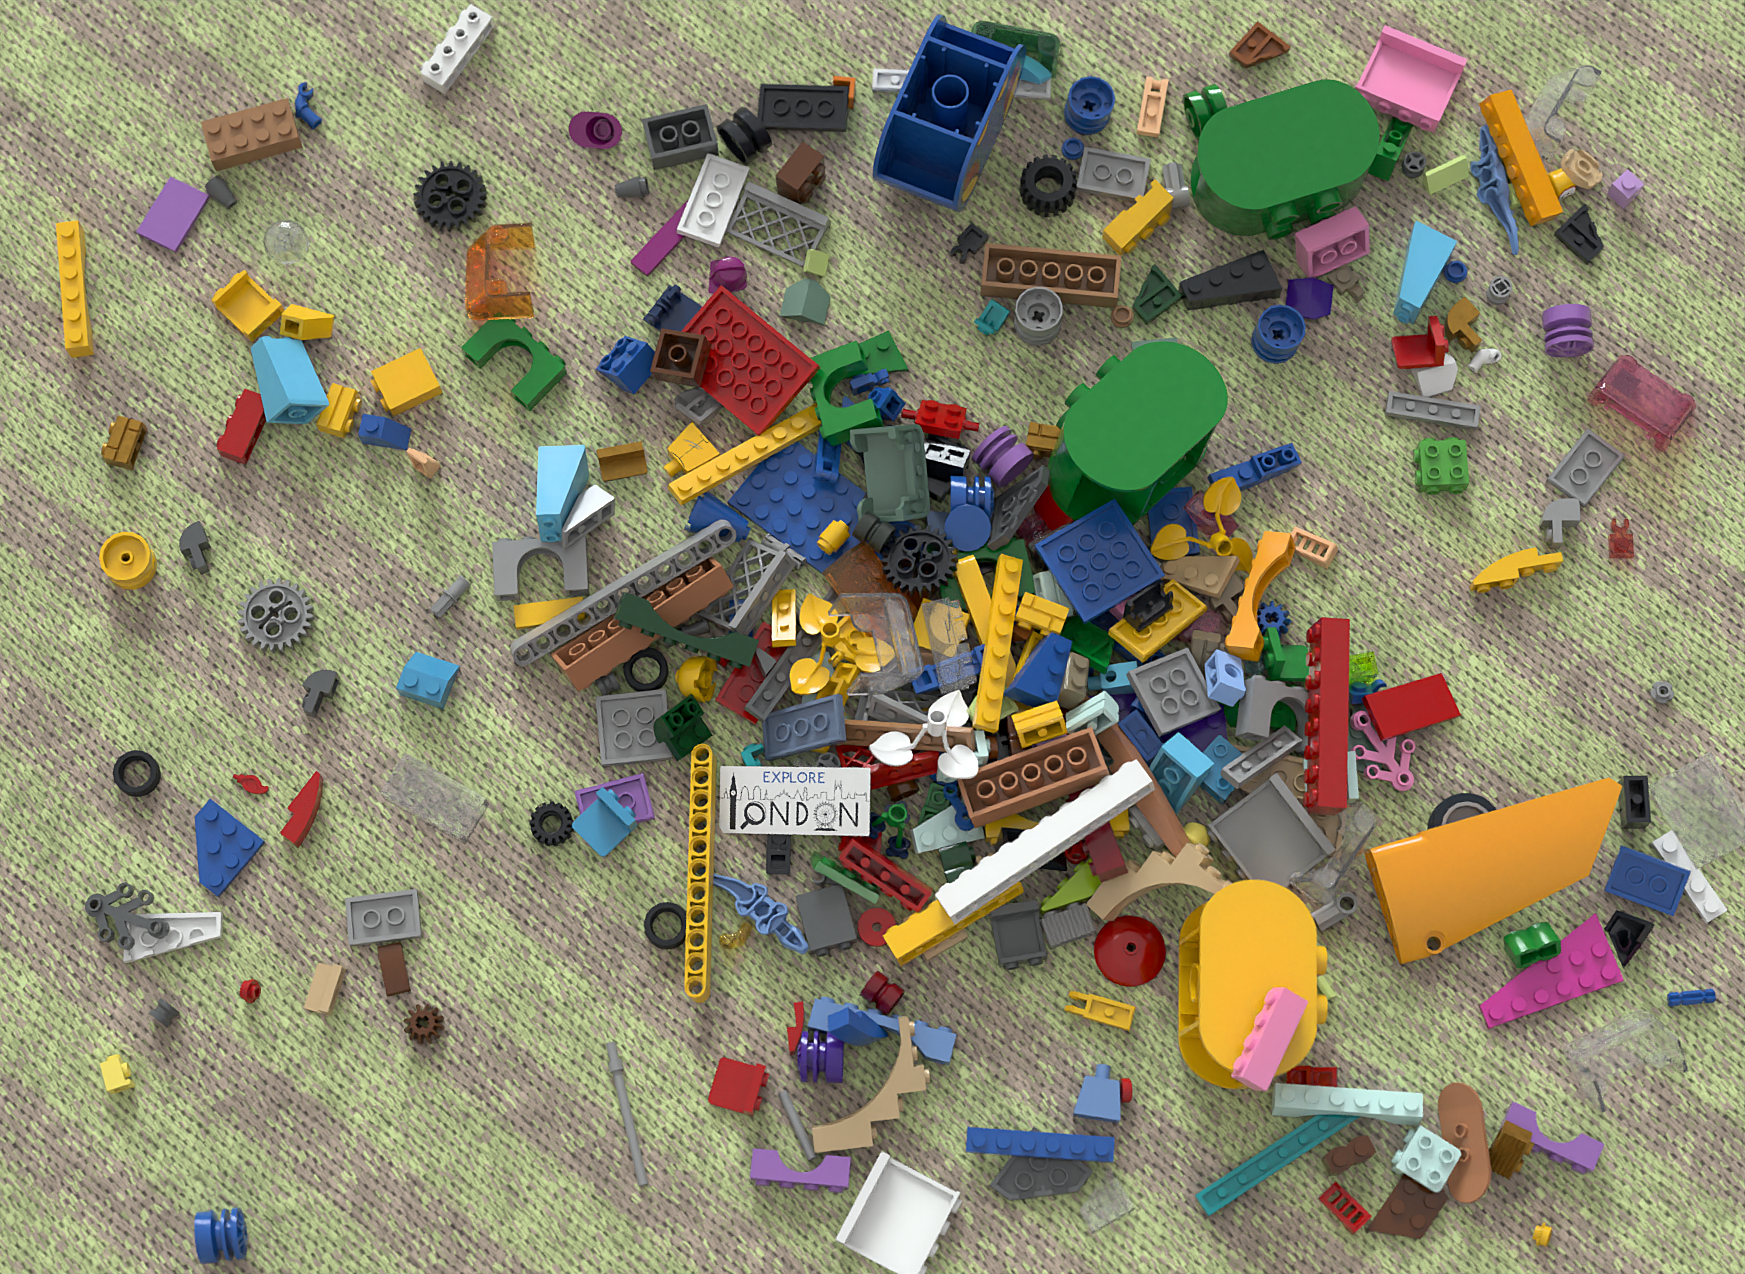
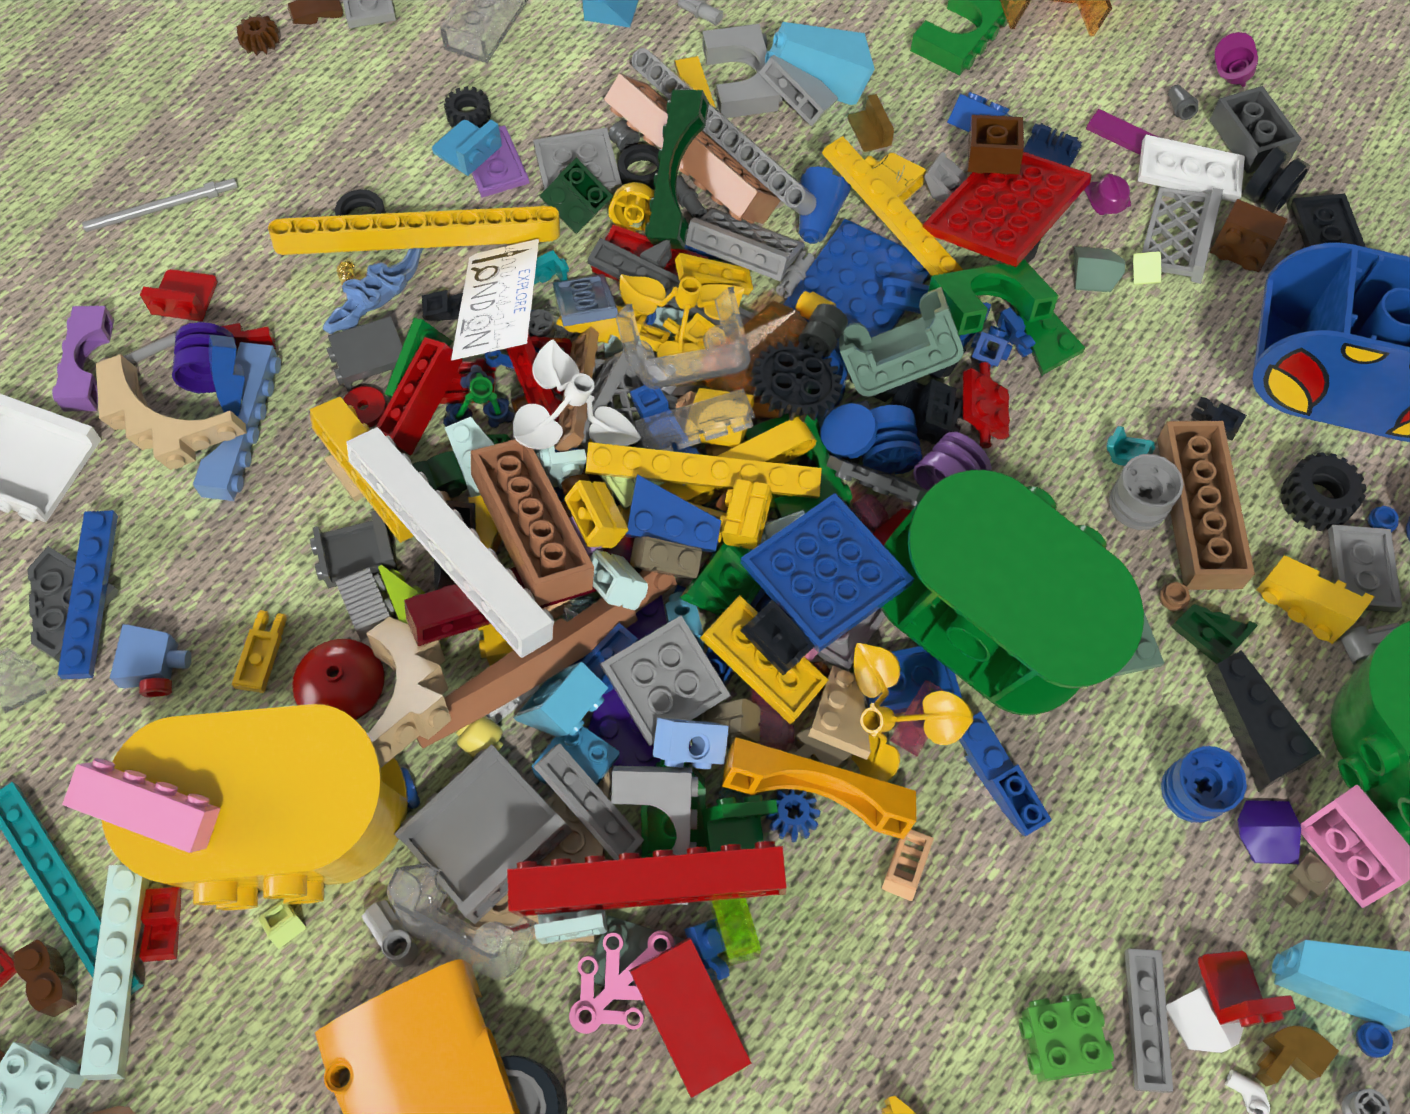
camera: 80 degrees right, 10 degrees down
dark red wheel [859,970,905,1016] -> none

